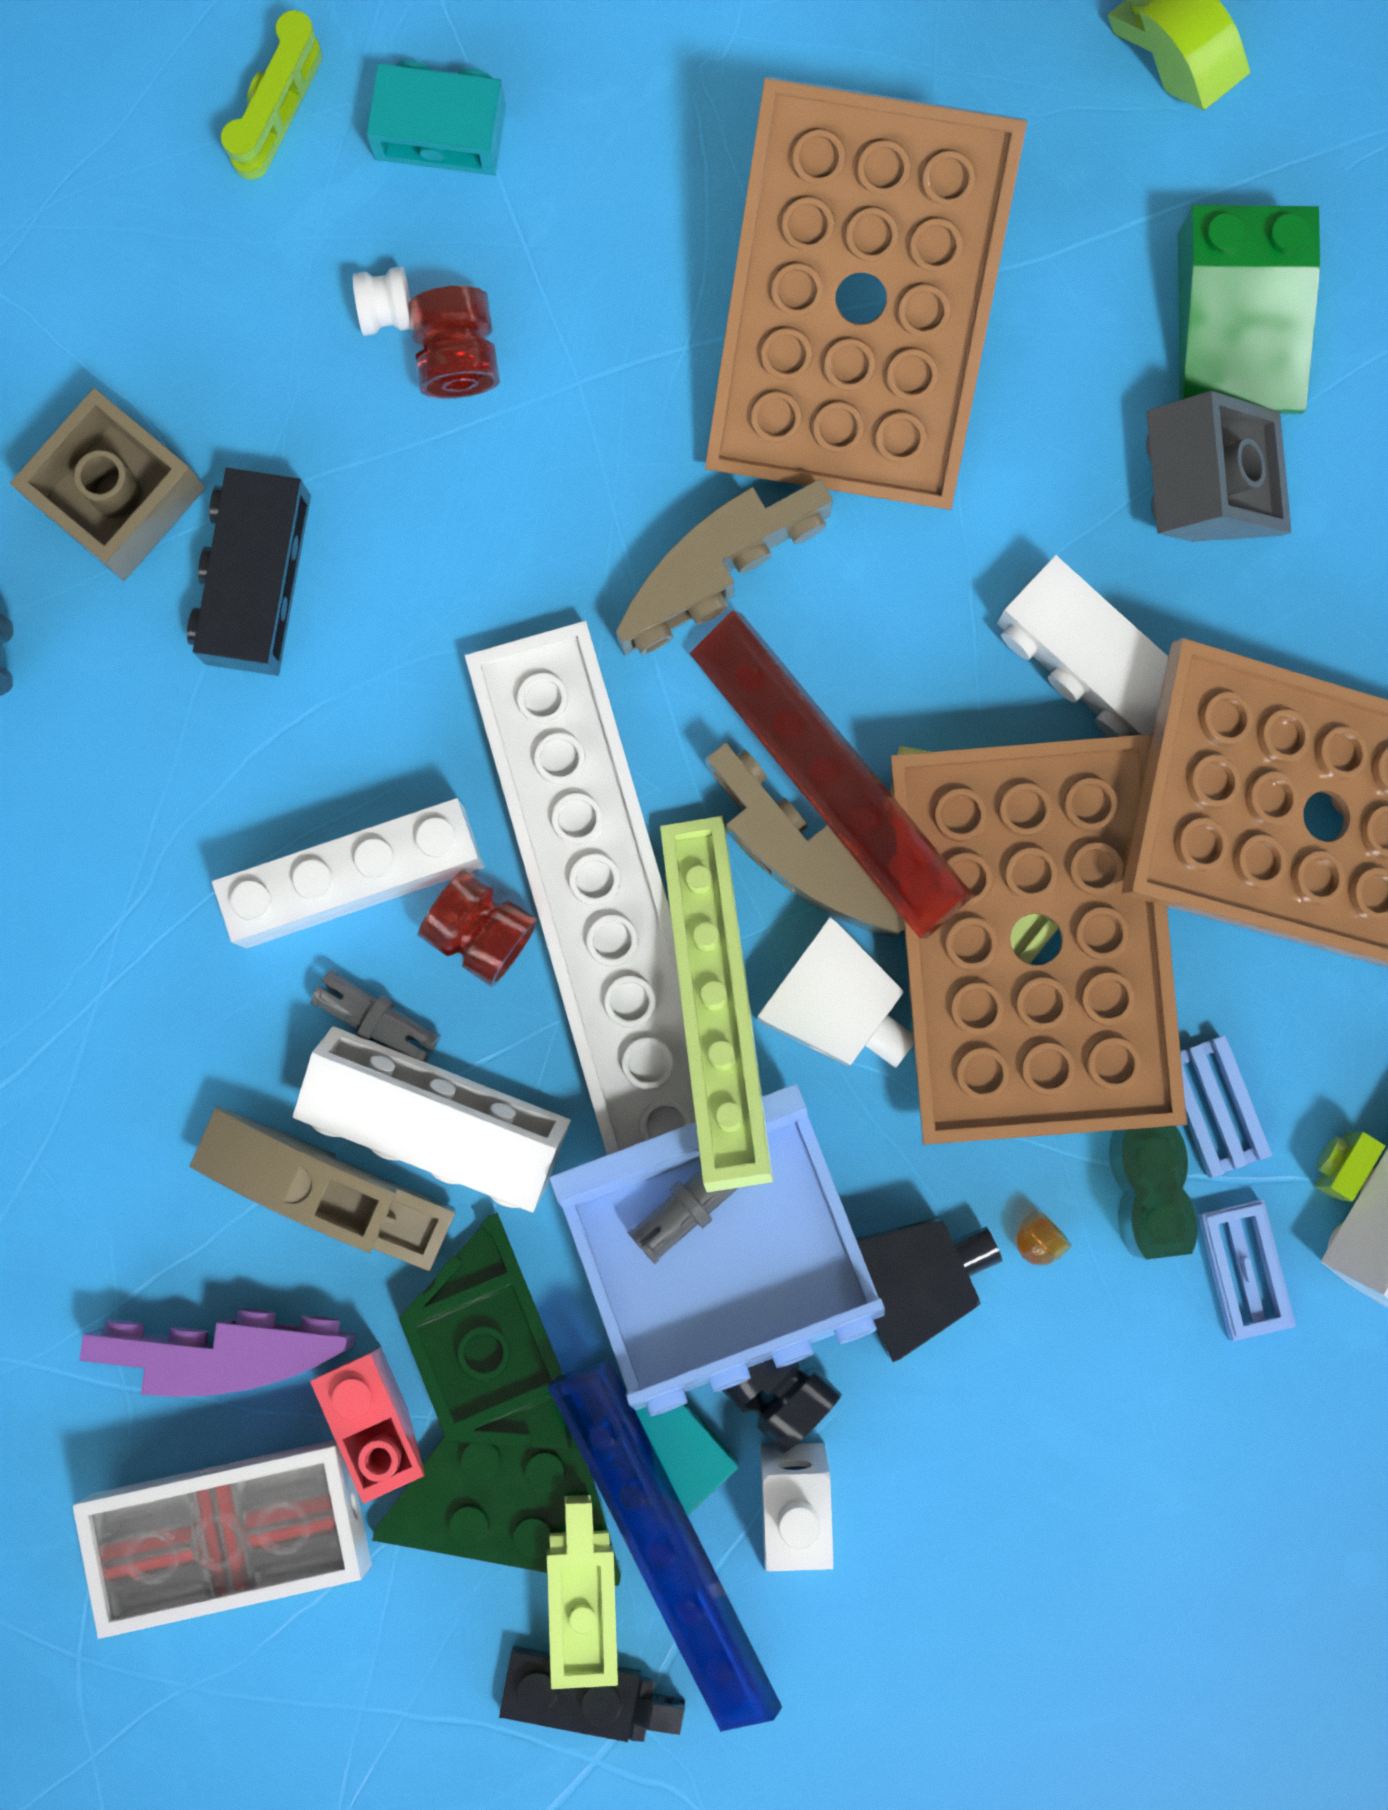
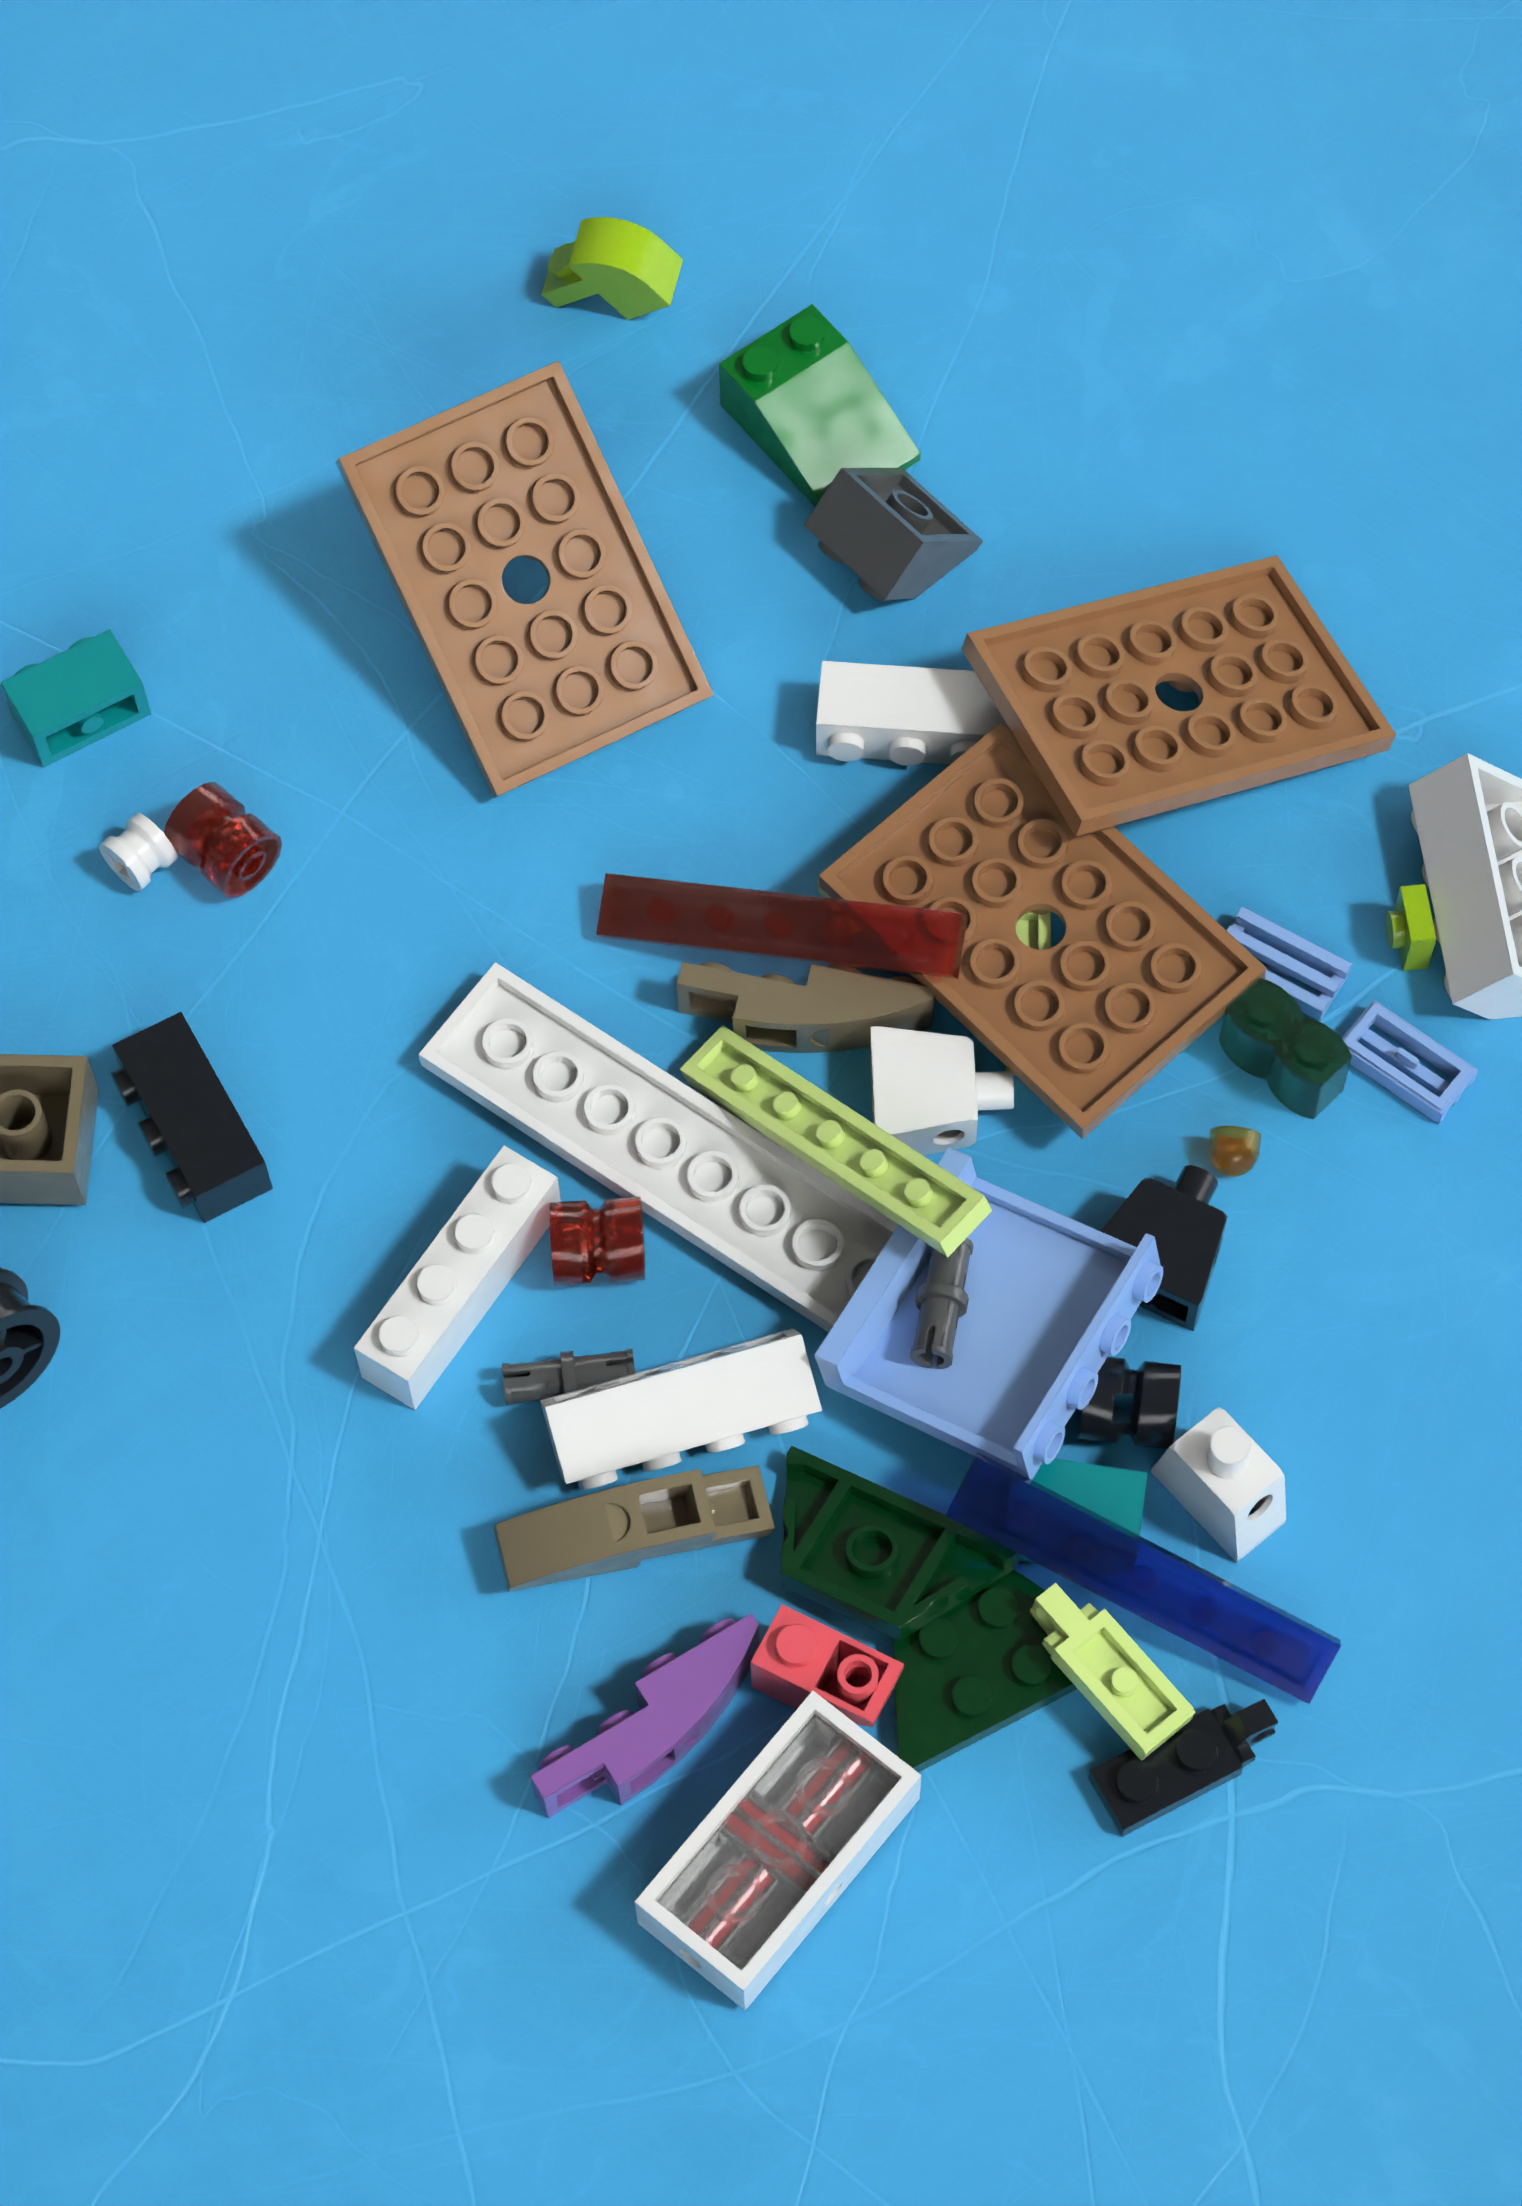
camera: 40 degrees left, 20 degrees down
dark tan slope [616,479,833,656] -> none

